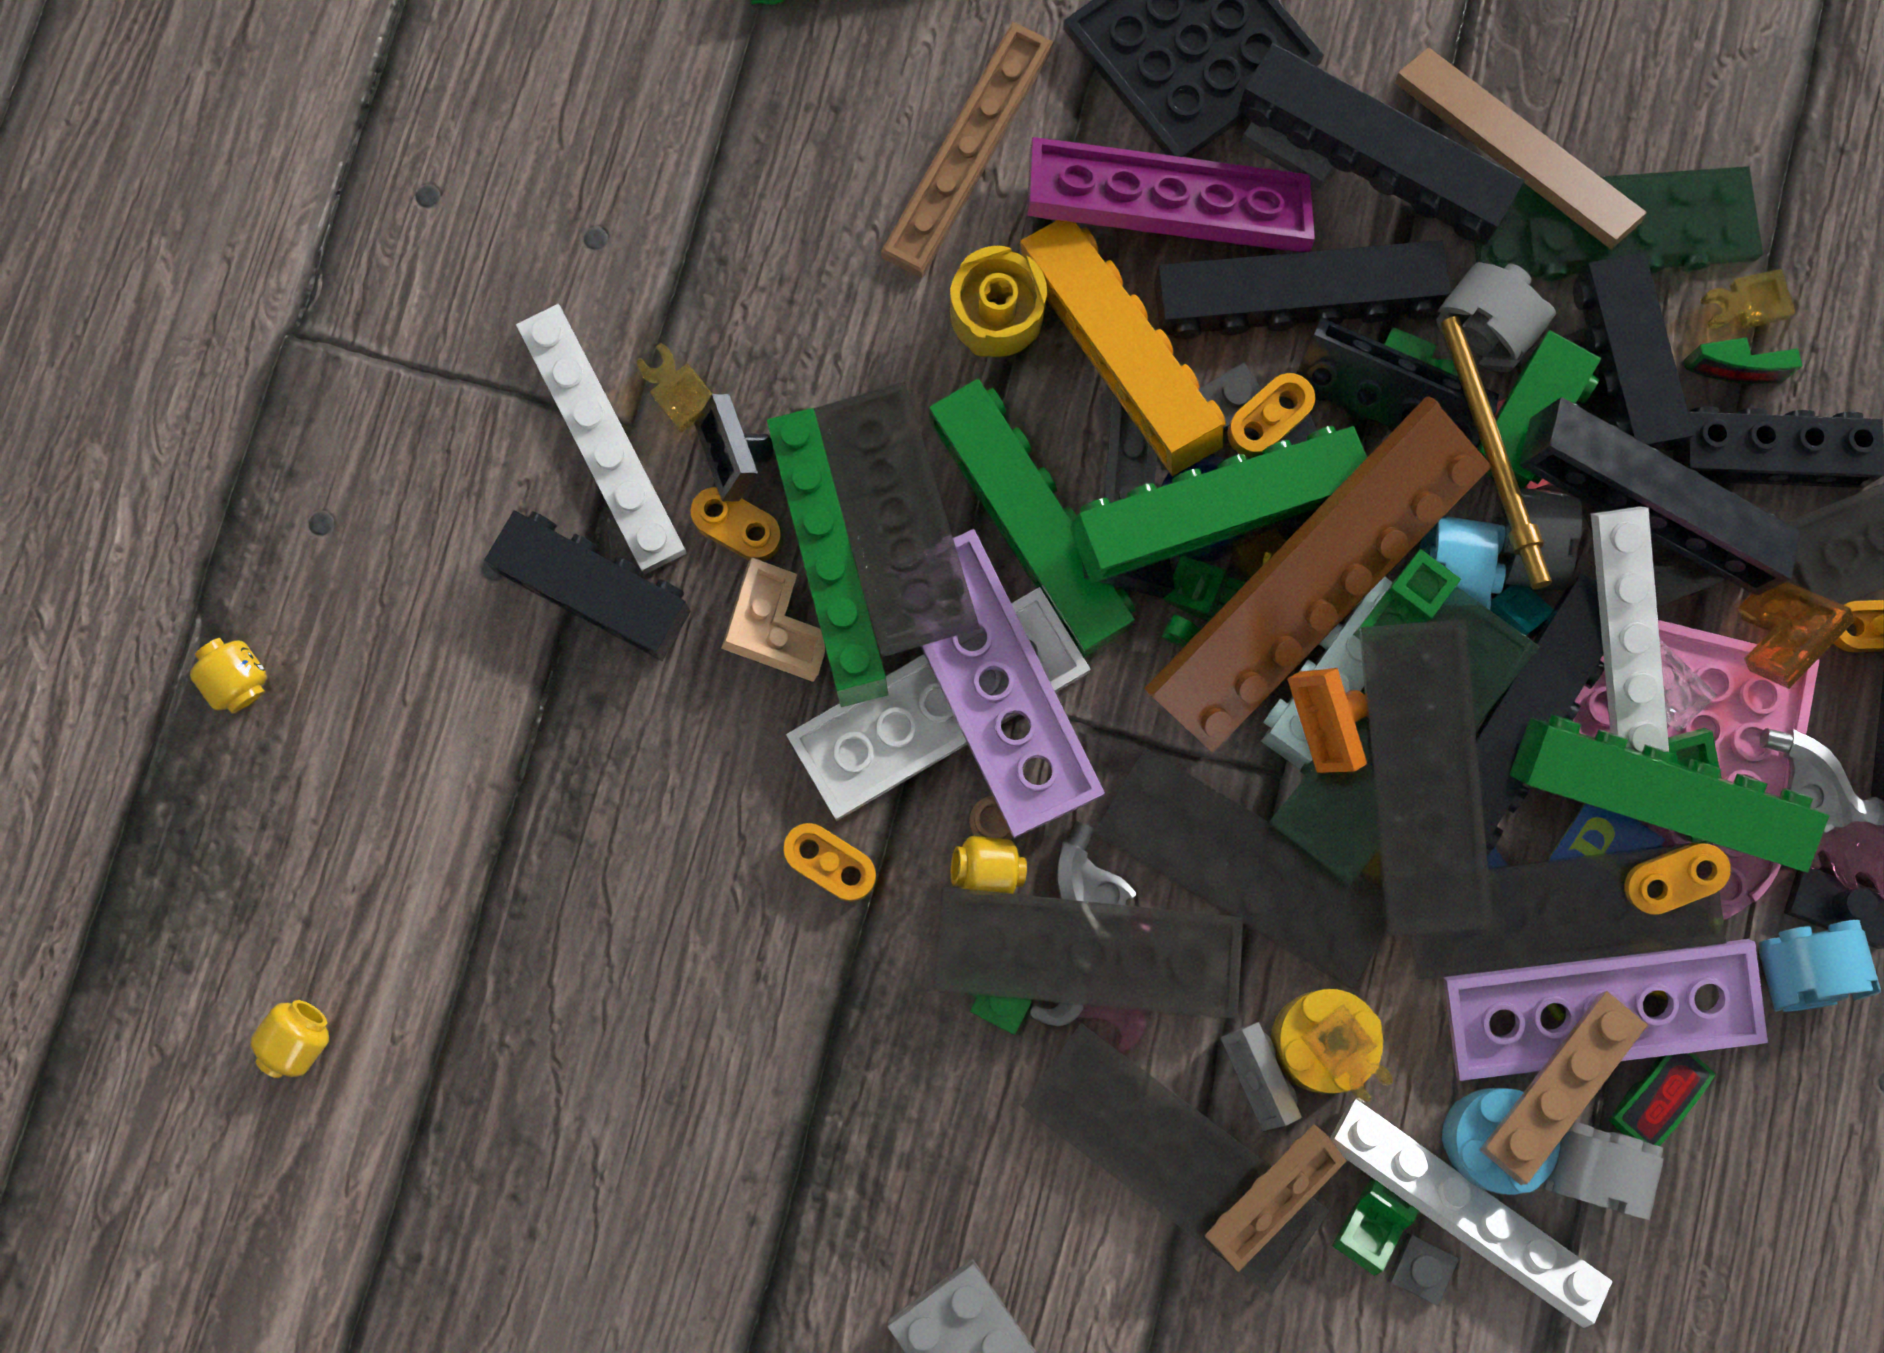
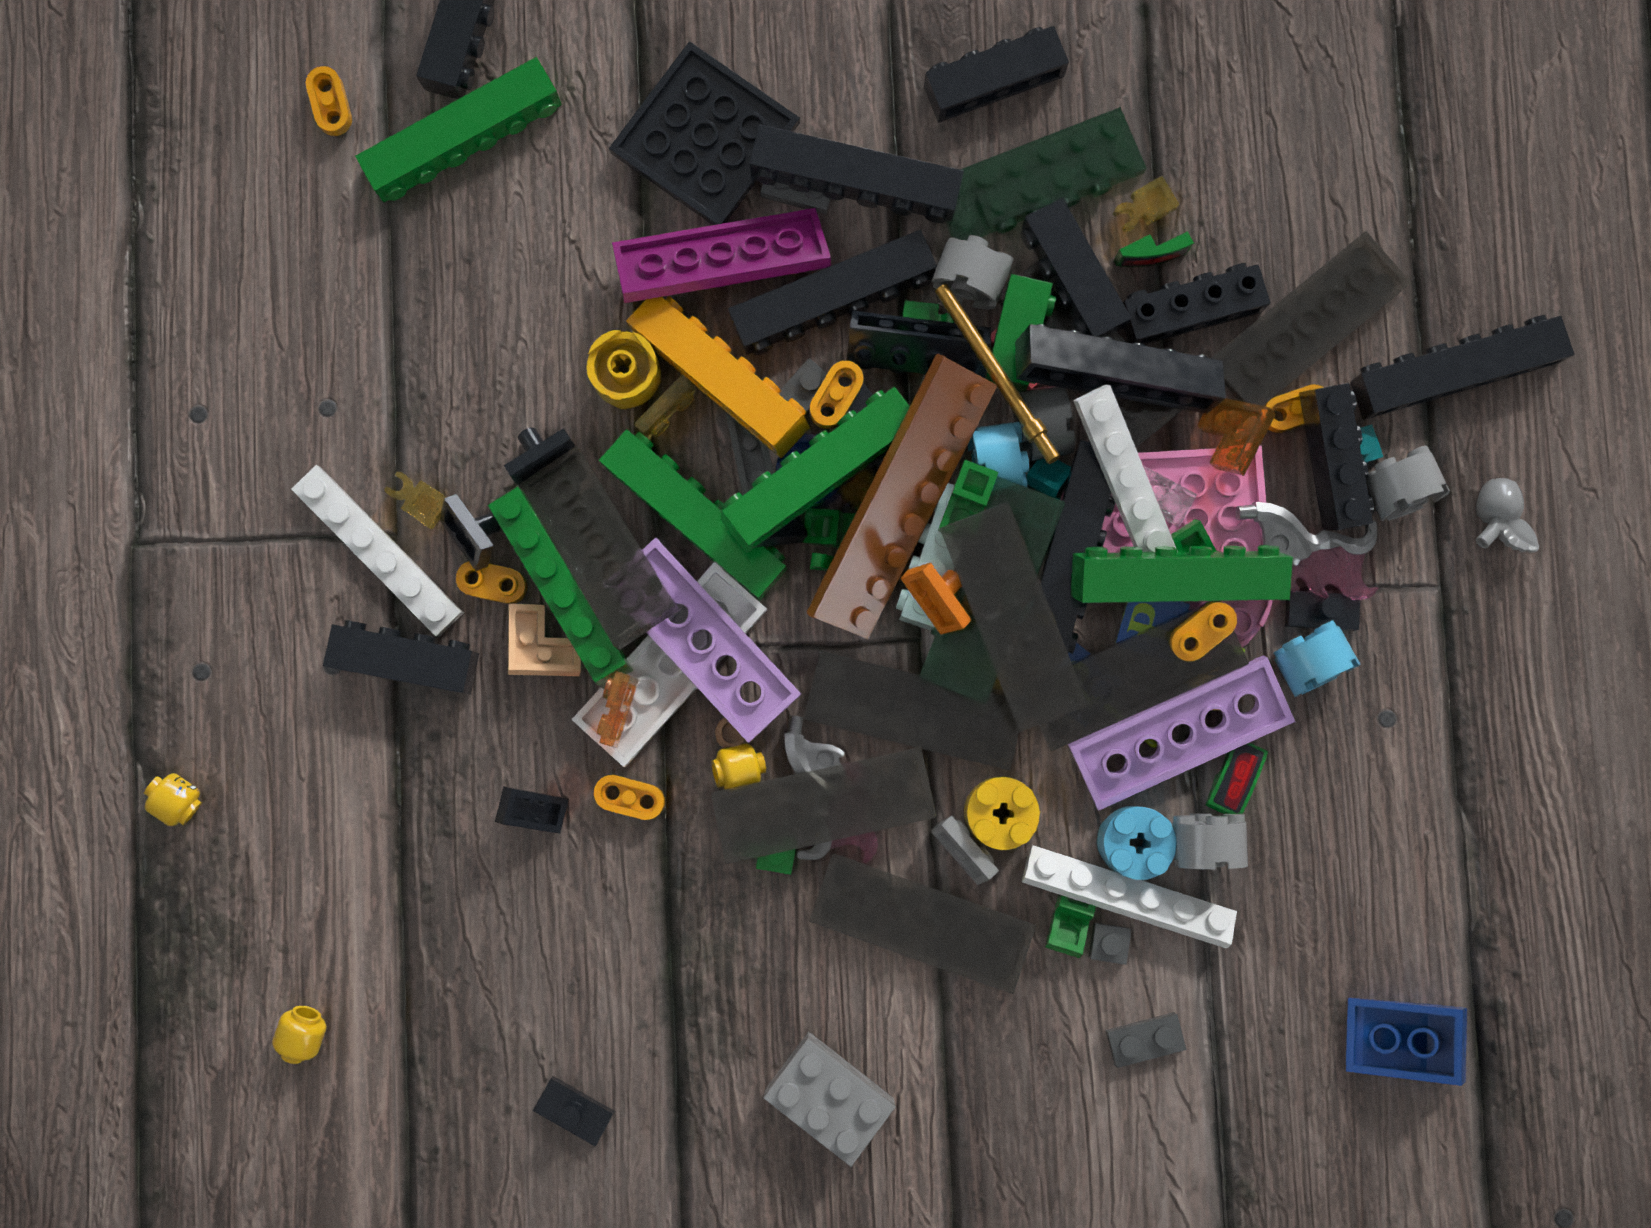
camera: 15 degrees left, 5 degrees up
medium nougat tile [881,22,1054,279] -> none
medium nougat plate [1205,1124,1346,1272] -> none
clear yellow plate [1301,1004,1393,1103] -> none
medium nougat tile [1395,47,1647,250] -> none
medium nougat plate [1480,991,1648,1185] -> none
none -> black tile [495,786,569,834]
none -> black tile [504,427,580,489]
none -> black tile [533,1076,615,1147]
none -> clear orange plate [597,671,639,748]
none -> clear yellow plate [634,374,696,439]
none -> black brick [924,25,1069,123]

